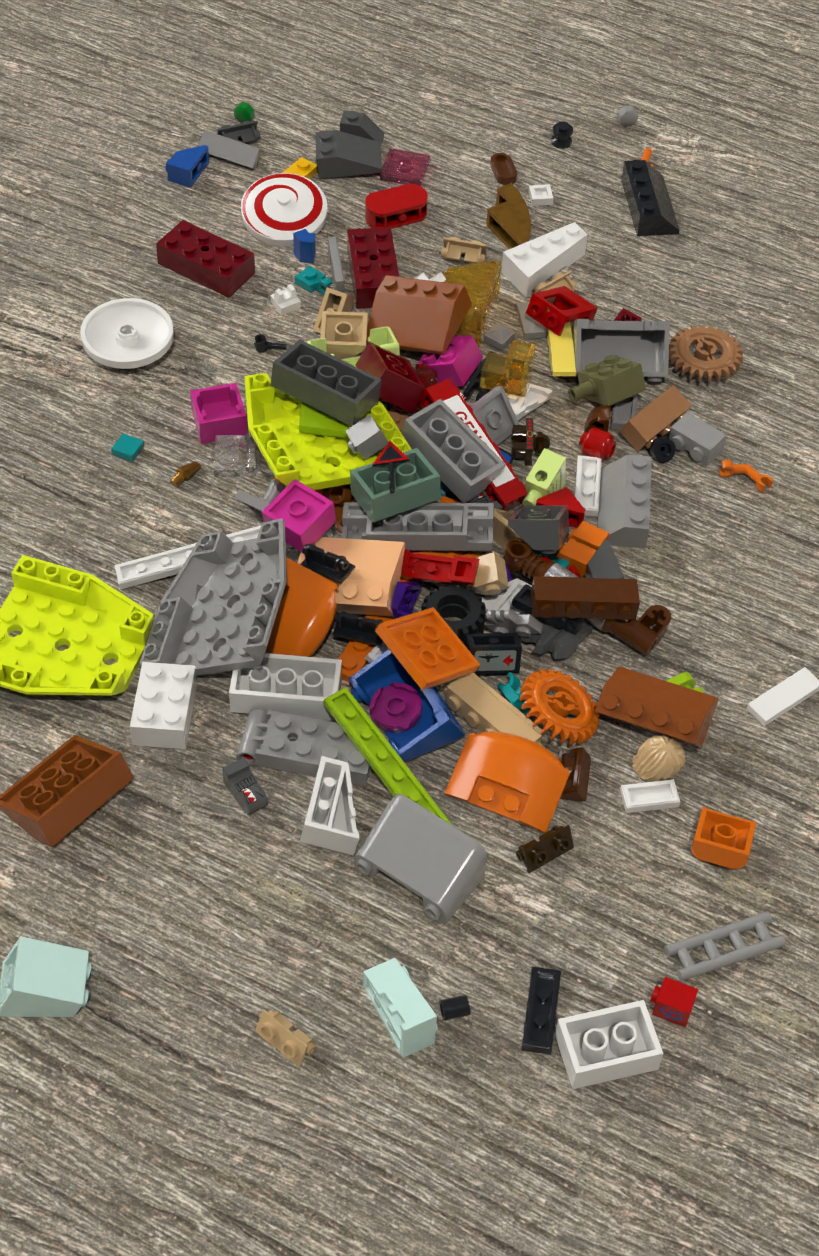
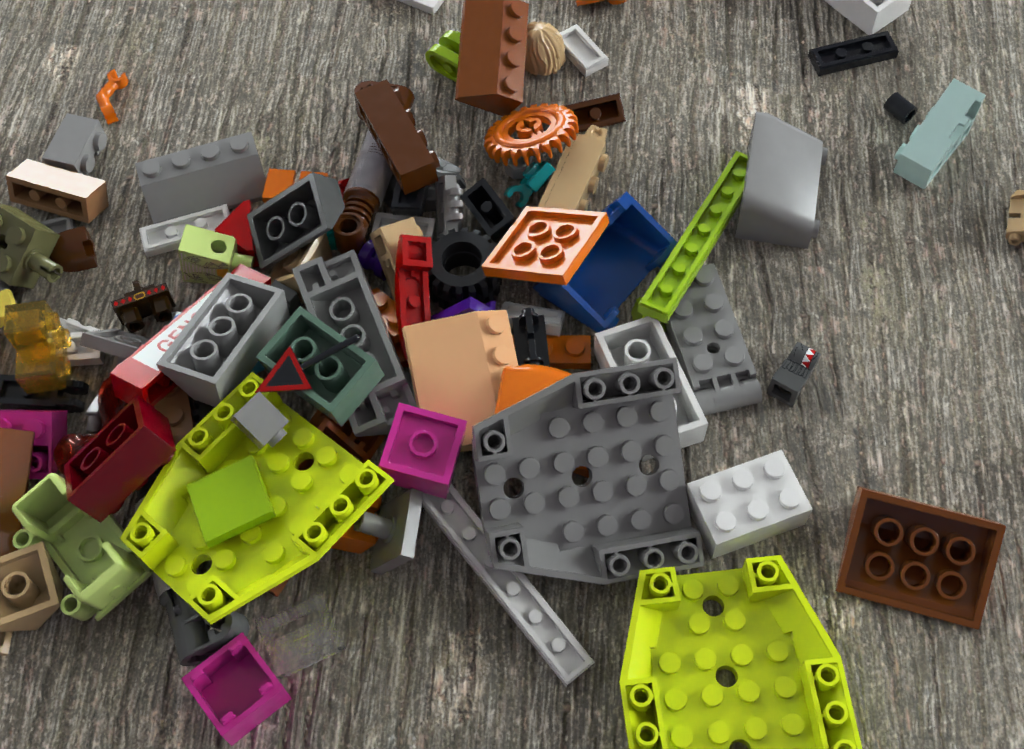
camera: 110 degrees left, 10 degrees up
pearl gold bar [170,461,202,487] -> none
black hand [254,334,287,353] -> none
dark grey brick [270,339,382,426] -> none
black hinge [300,543,356,583] -> none
white wedge [300,756,359,856] -> none
magenta tile [369,682,423,733] -> none
orange slope [444,731,570,833] -> none
dark brown hinge [516,825,574,873] -> none
red head [579,427,616,462] -> none
dark grey slope [583,540,624,579] -> none
black tile [650,437,676,462] -> none

